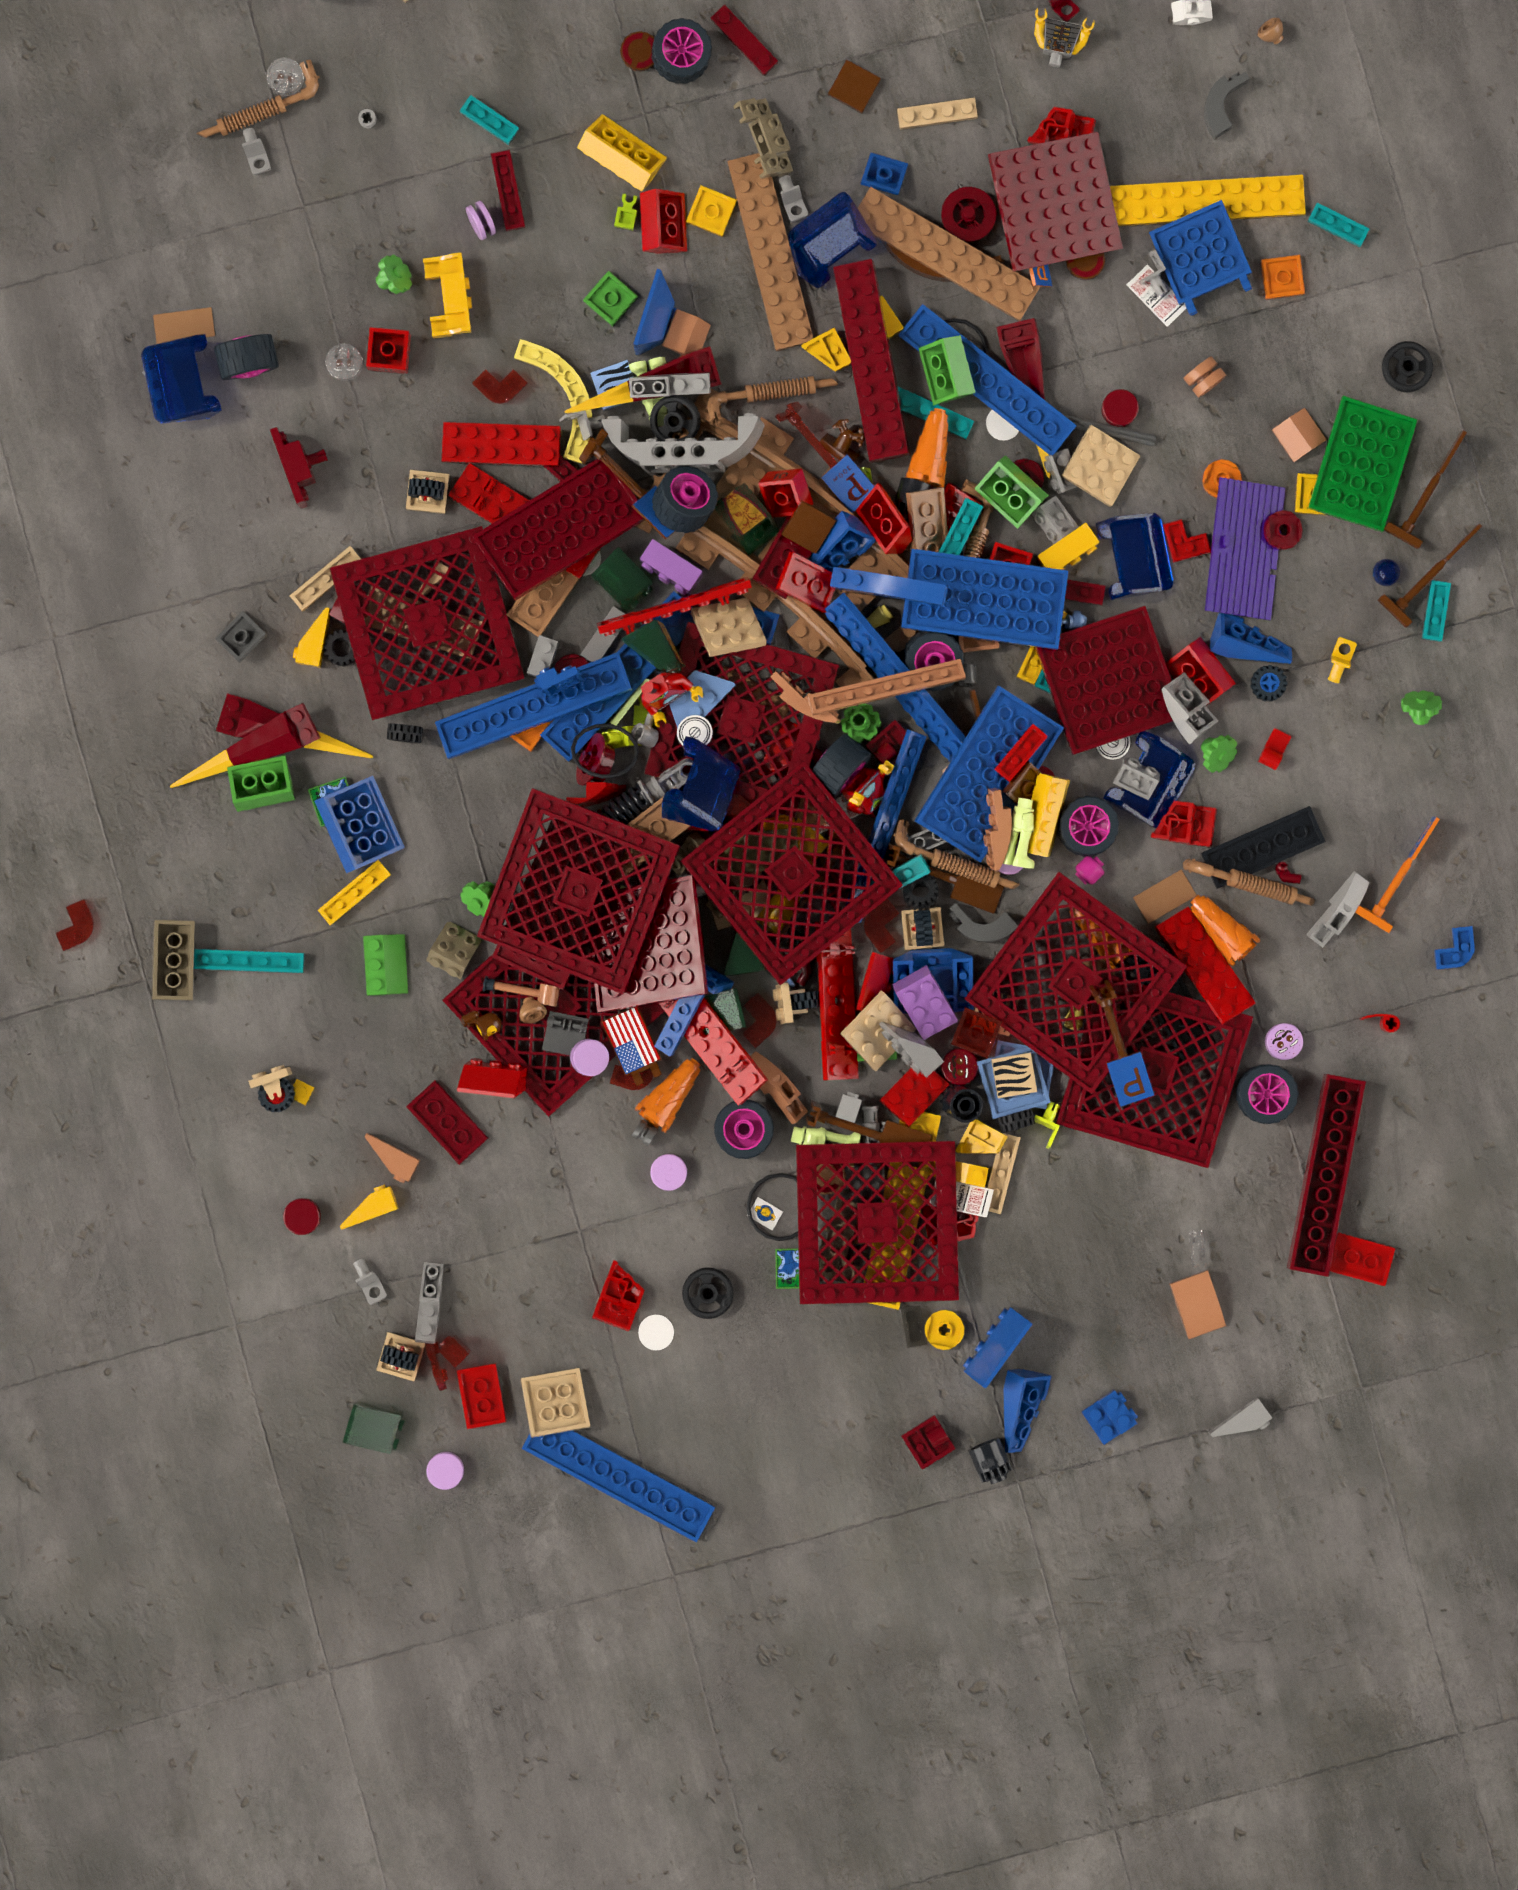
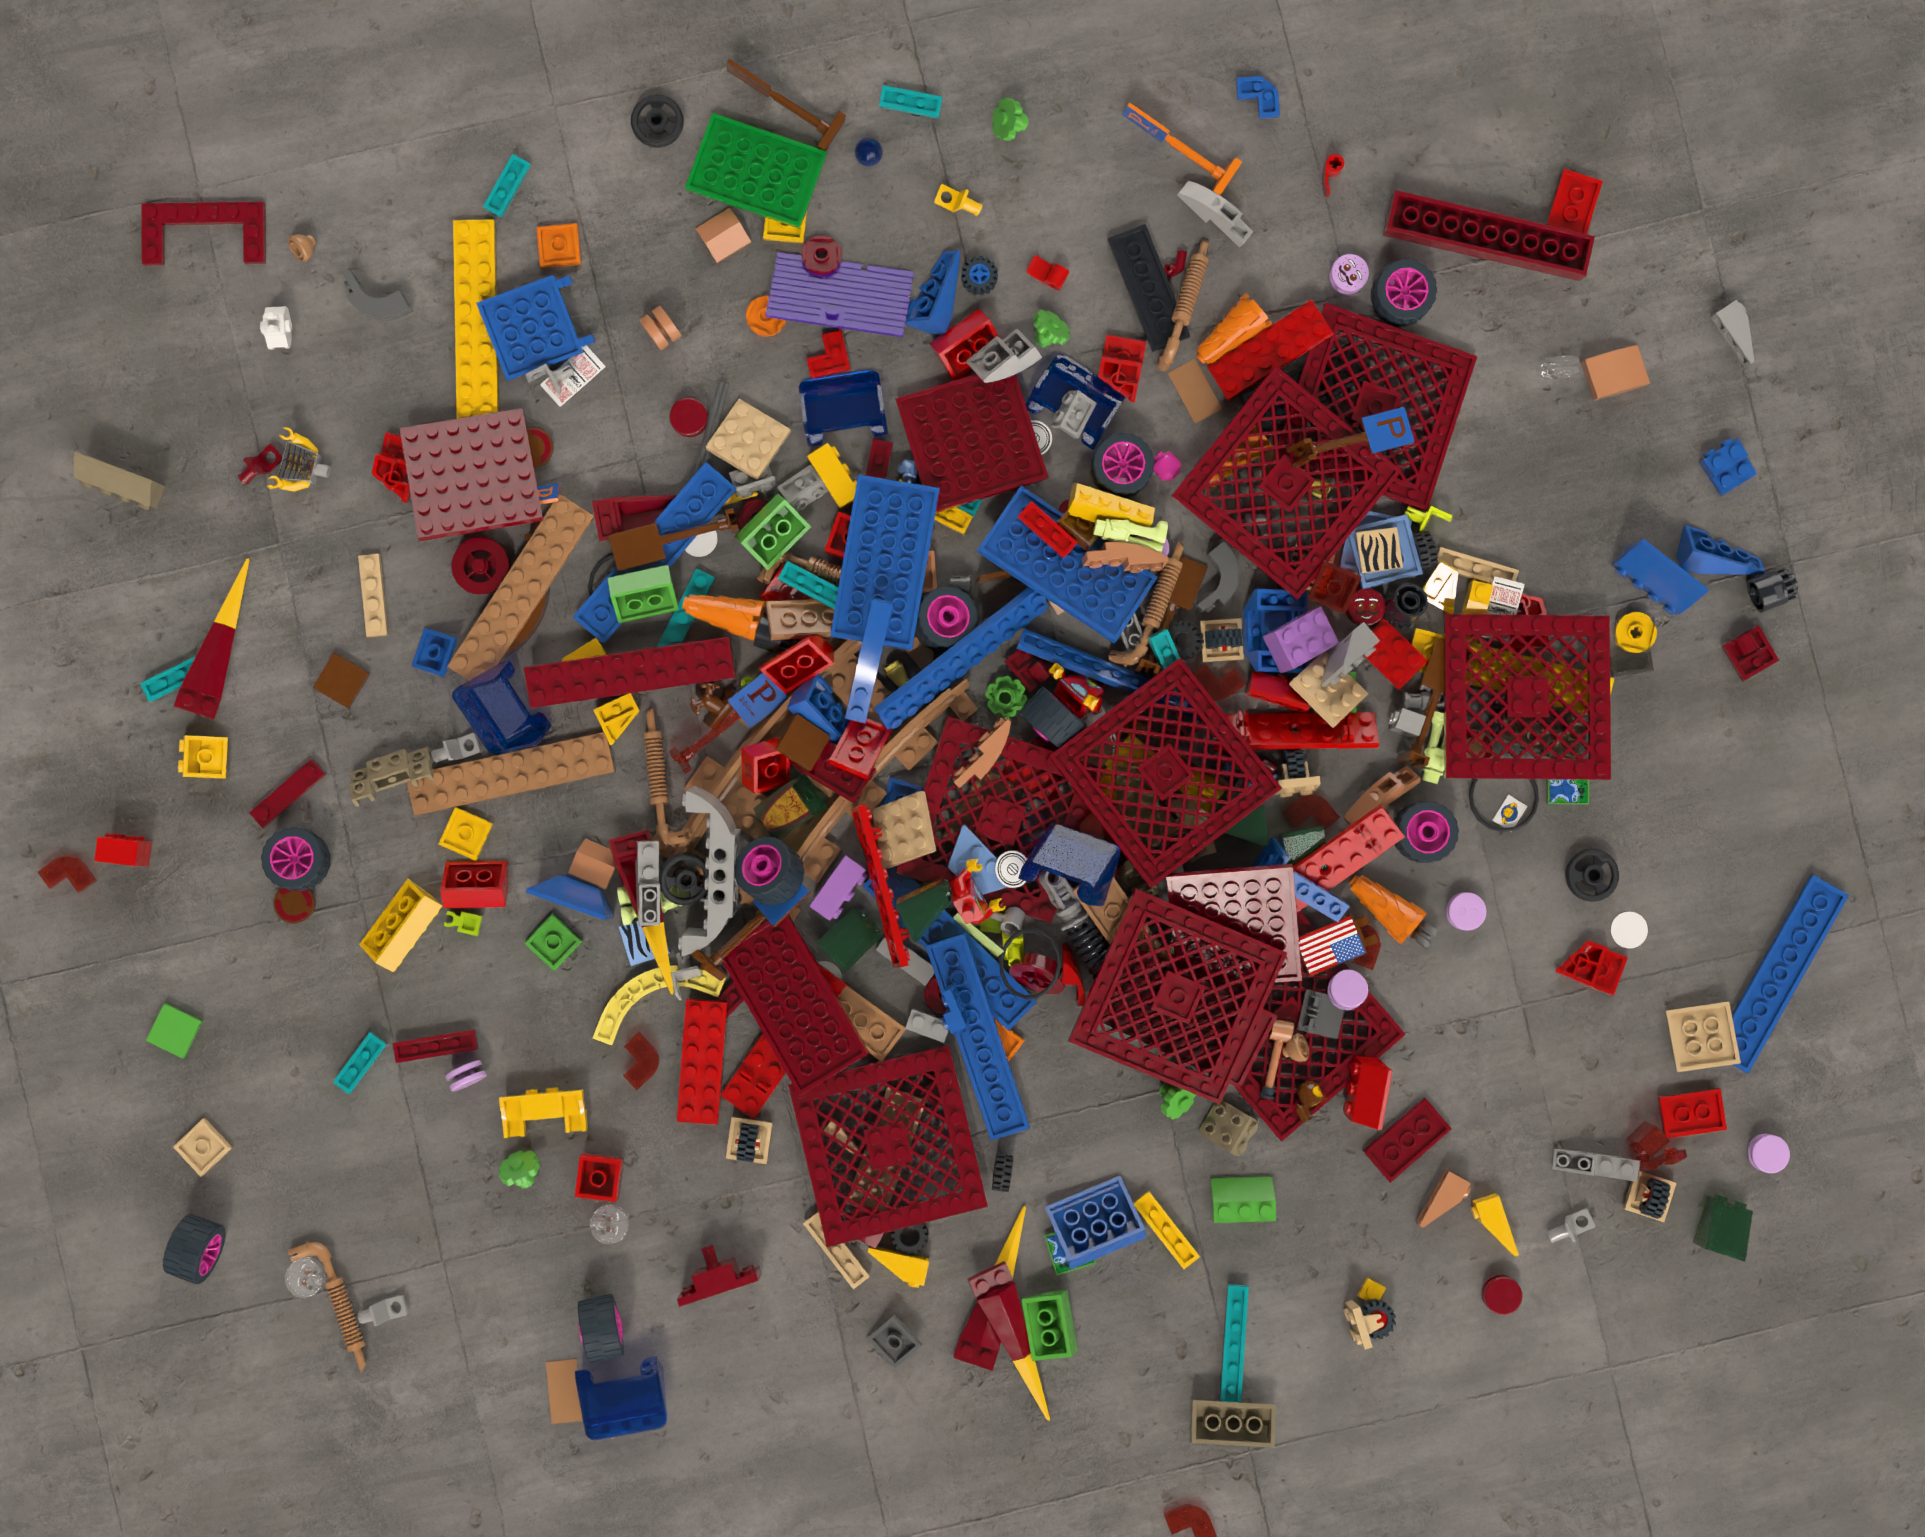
camera: 95 degrees left, 0 degrees up
light grey bush [358,109,377,129] -> none
nougat plate [807,659,966,716] -> none
reddish brown piece [1377,523,1482,628] -> none
none -> reddish brown piece [608,508,740,571]

